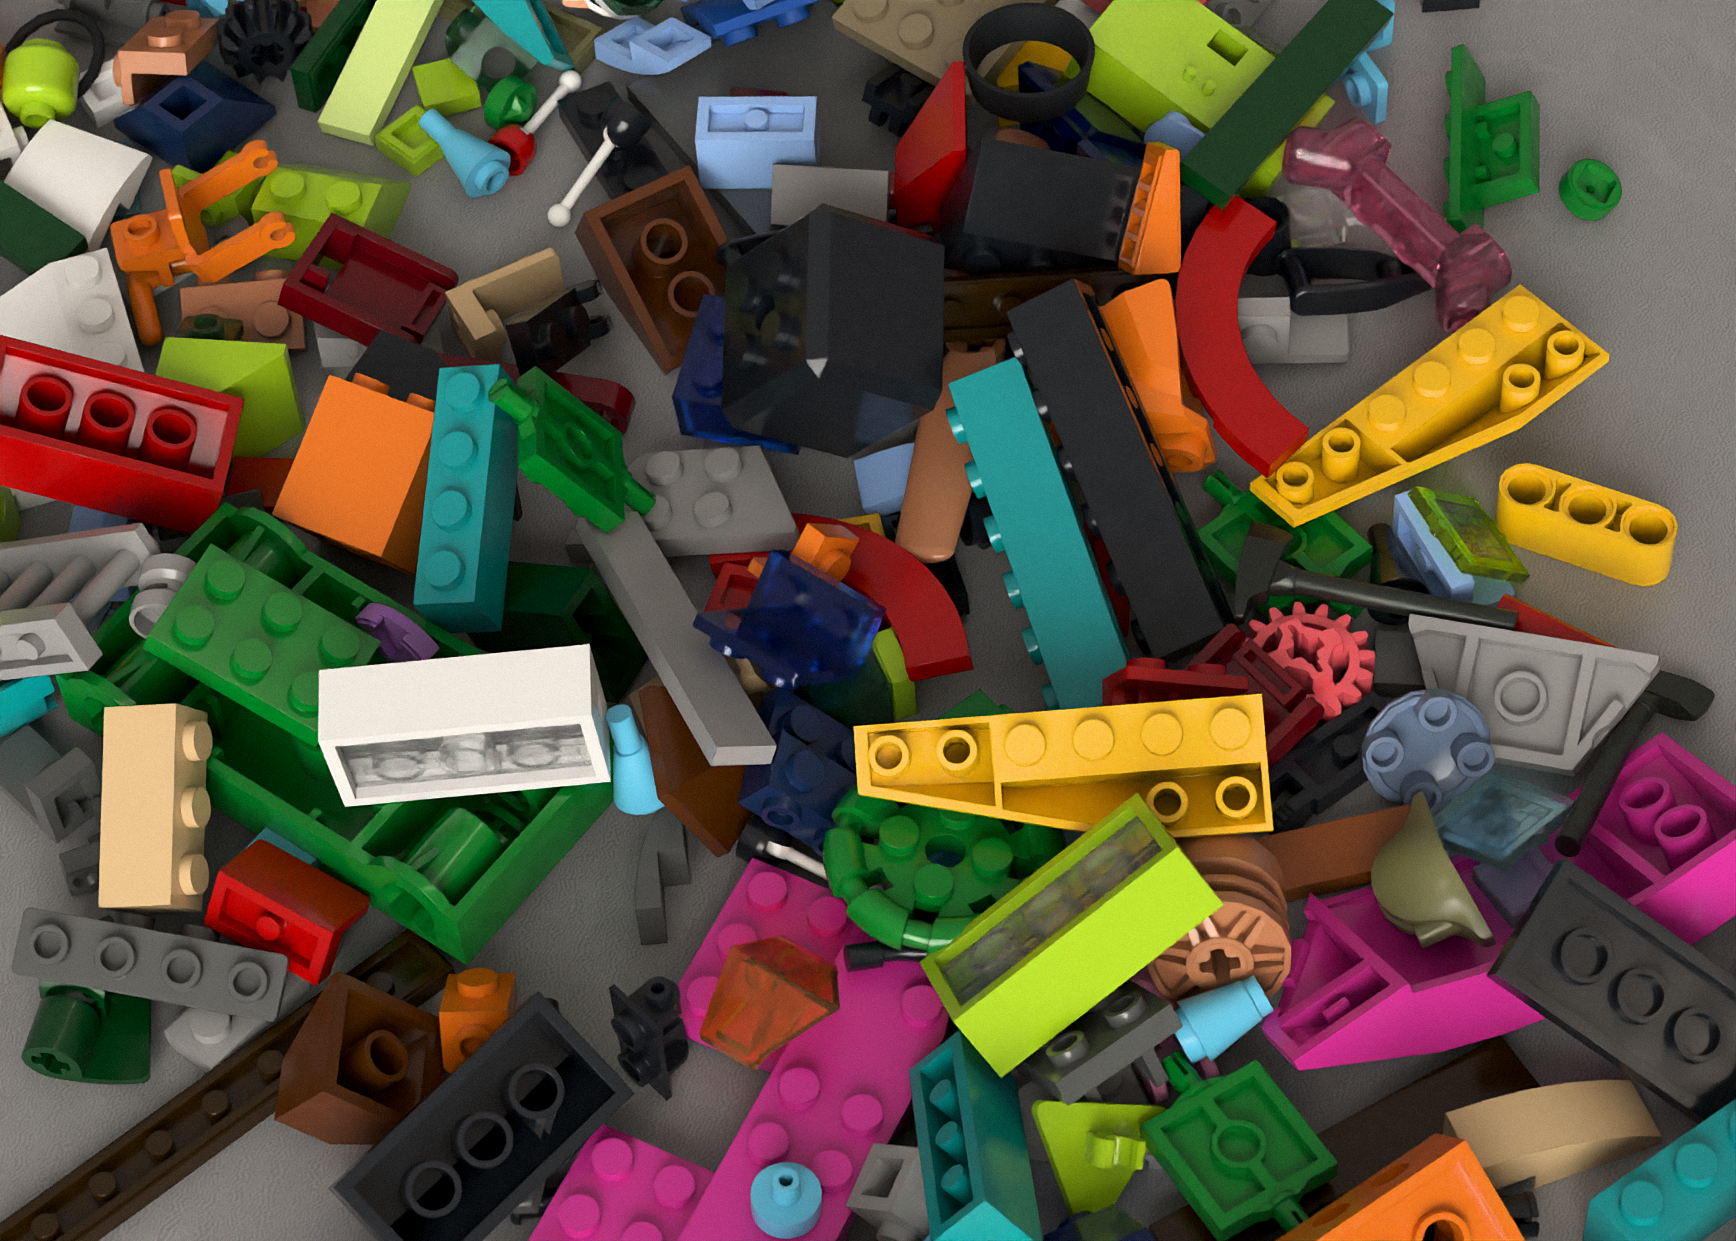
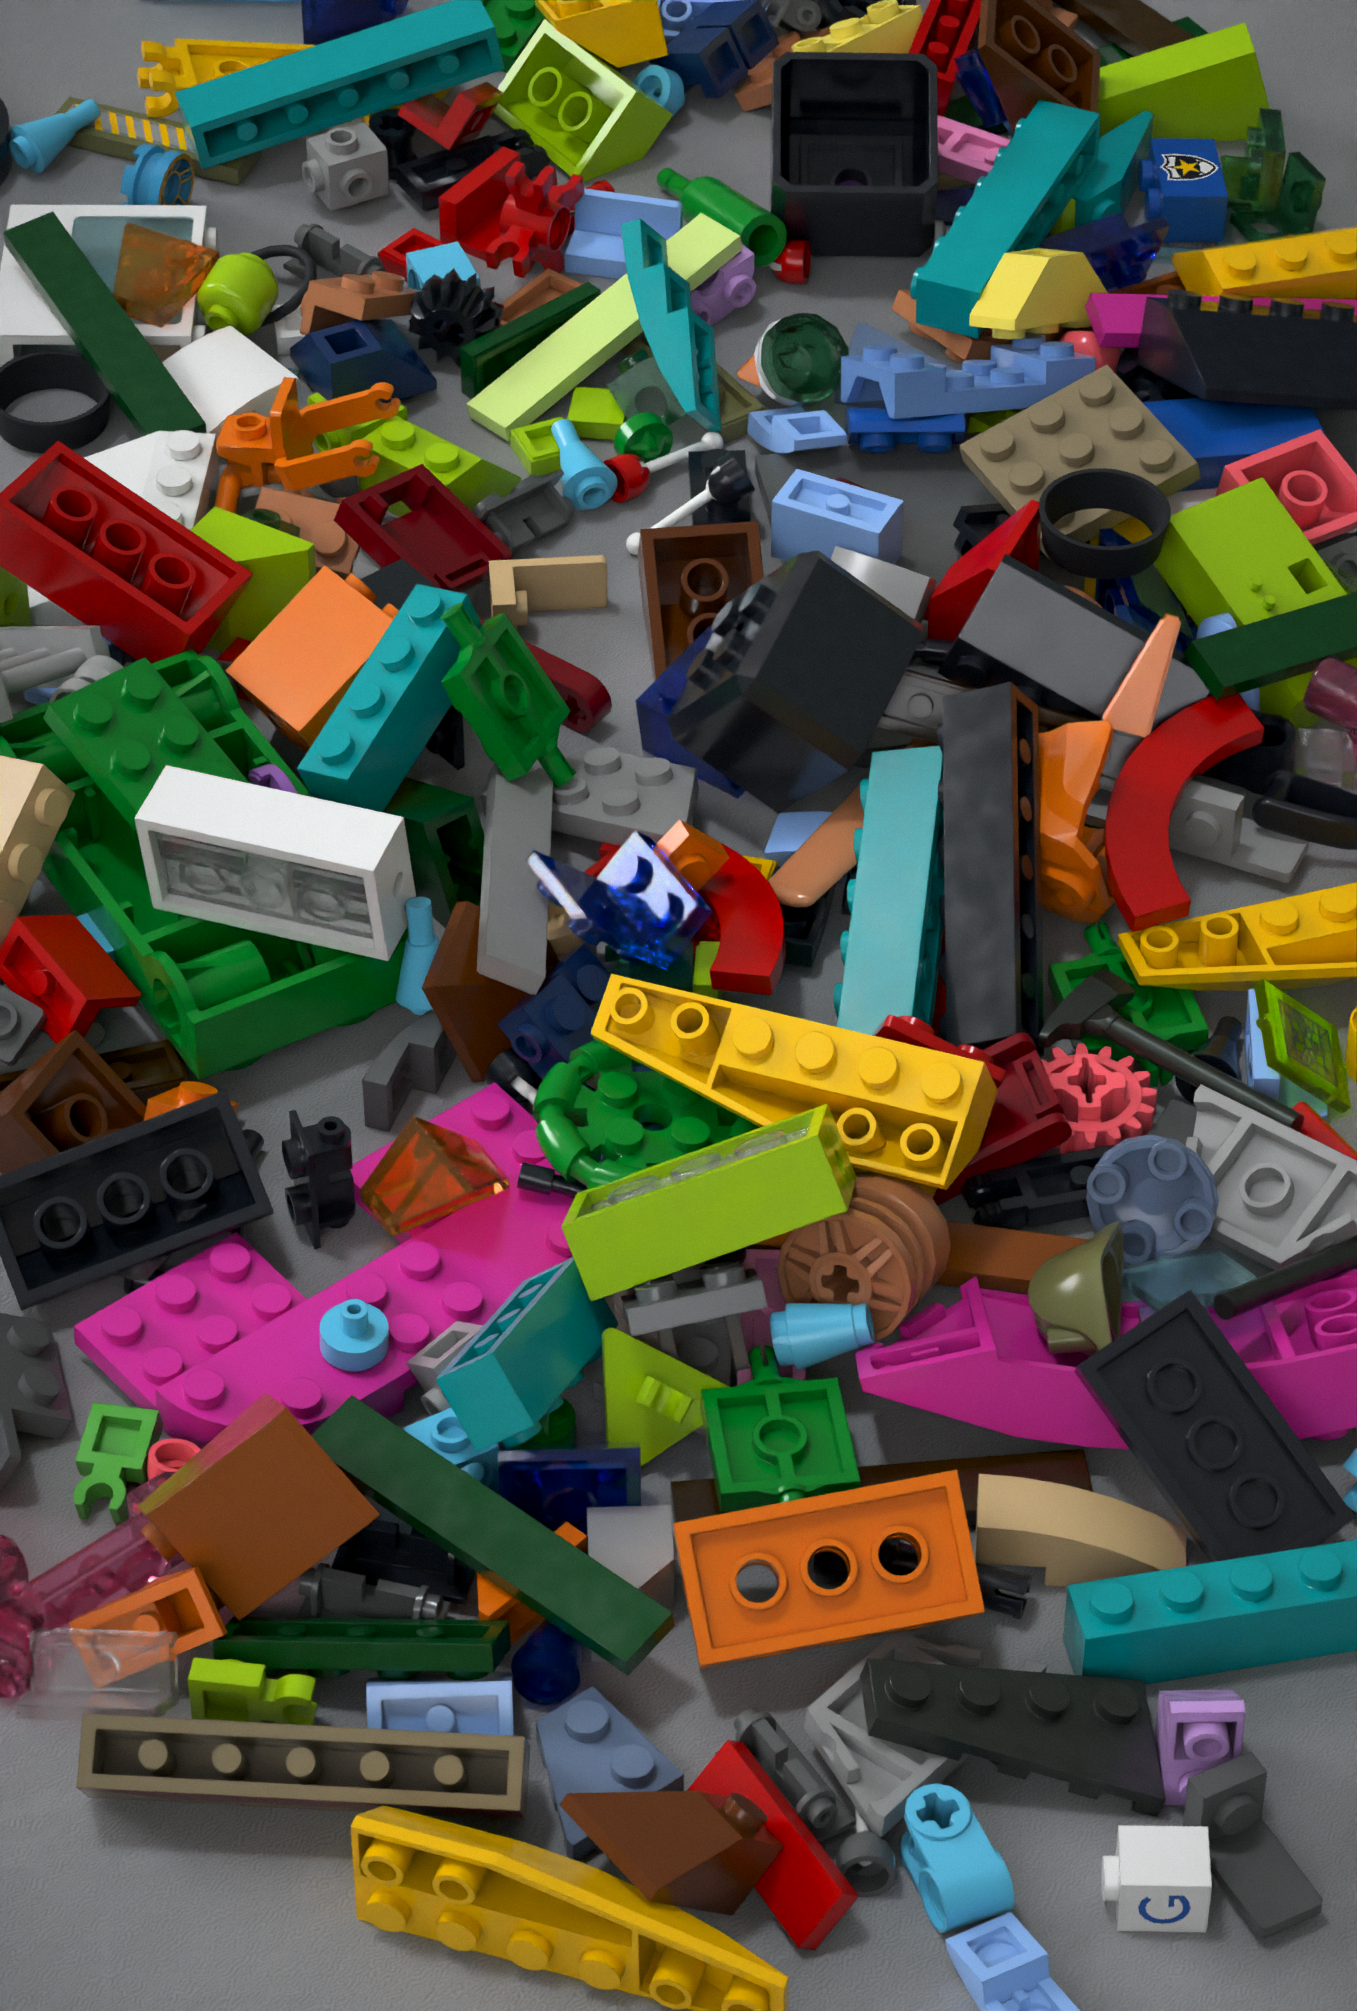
camera: 20 degrees right, 10 degrees down
black hinge [505,279,614,376] -> none
none -> dark grey hinge [471,469,574,553]

